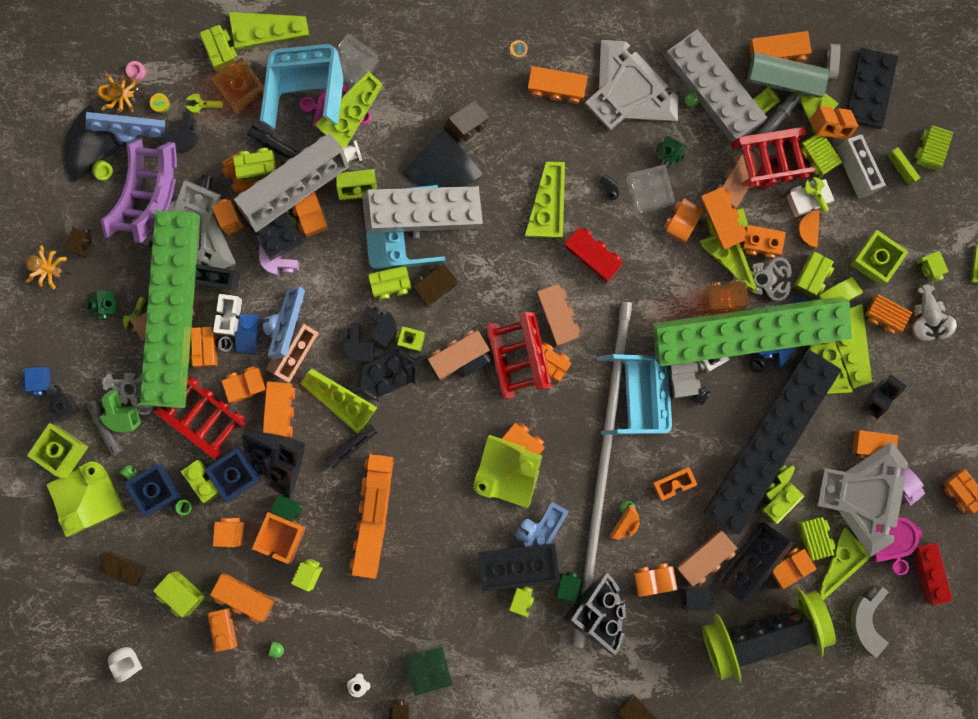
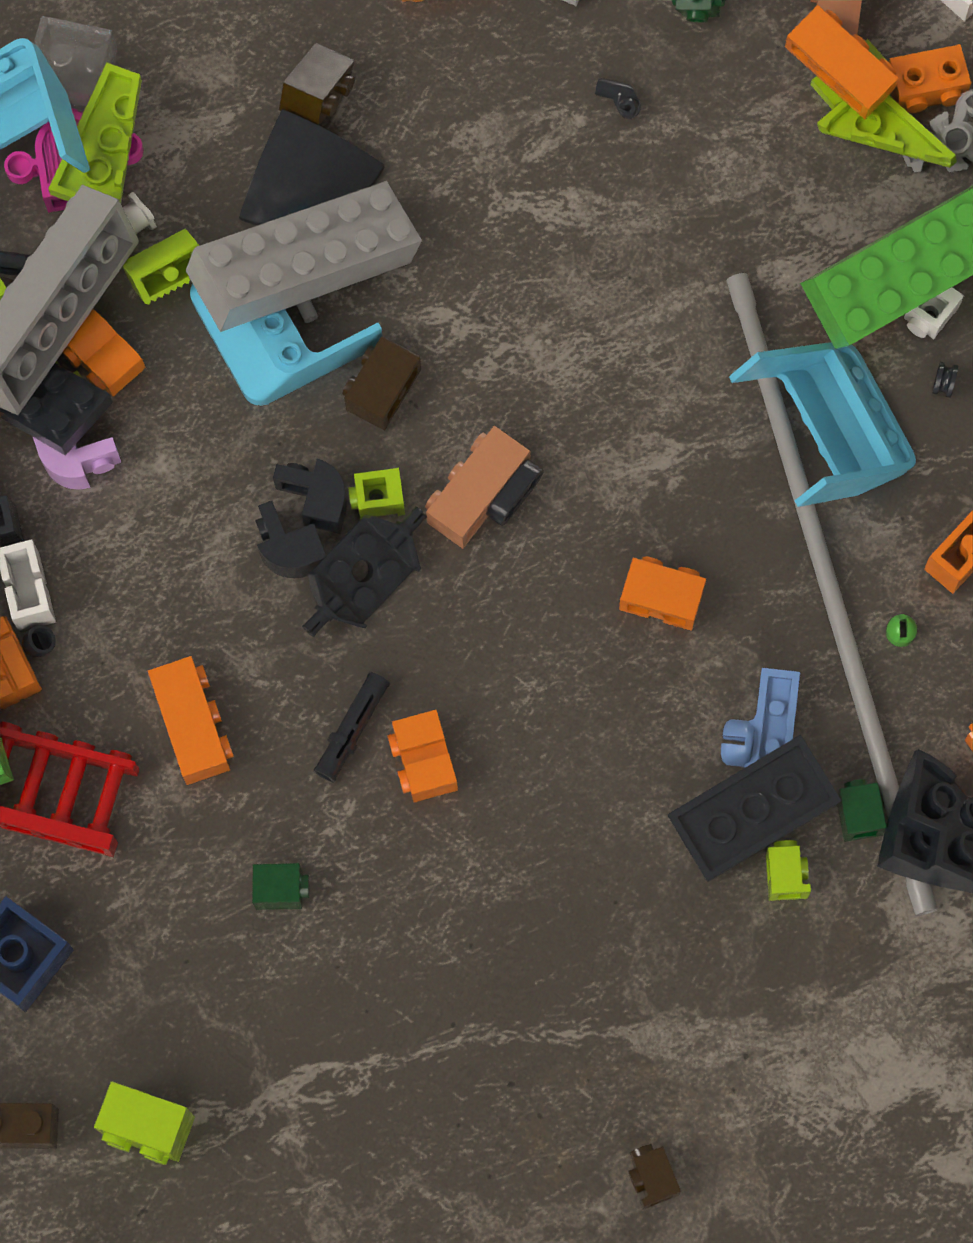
camera: 20 degrees left, 10 degrees down
bright green hinge [176,499,192,515] -> none
lime brick [181,460,220,503] -> none
dark blue brick [205,448,262,502] -> none
orange brick [207,608,237,652] -> none
orange brick [210,573,276,623] -> none
orange brick [213,518,245,547] -> none
orange brick [222,366,267,404] -> none
blue slope [235,314,260,354] -> none
black brick [242,432,305,498] -> none
orange piece [252,512,306,564] -> none
medium blue plate [263,287,305,360] -> none
nougat brick [265,321,319,383] -> none
bright green hinge [268,641,284,658] -> none
lime brick [291,558,322,592] -> none
lime wing [300,369,377,433] -> none
white brick [347,673,370,697] -> none
orange brick [349,520,386,579] -> none
orange brick [359,478,391,524] -> none
lime brick [368,265,412,301] -> none
clear green piece [404,644,453,696] -> none
lime slope [474,435,542,508] -> none
red fence [486,312,552,399] -> none
lime wing [525,162,565,238] -> none
nougat brick [537,284,581,347] -> none
orange brick [542,342,571,384] -> none
red brick [564,227,623,283] -> none
orange tile [610,504,640,540] -> none
clear piece [626,165,675,215] -> none
orange brick [664,198,704,244] -> none
light grey brick [668,361,701,399] -> none
clear orange brick [702,280,749,314] -> none

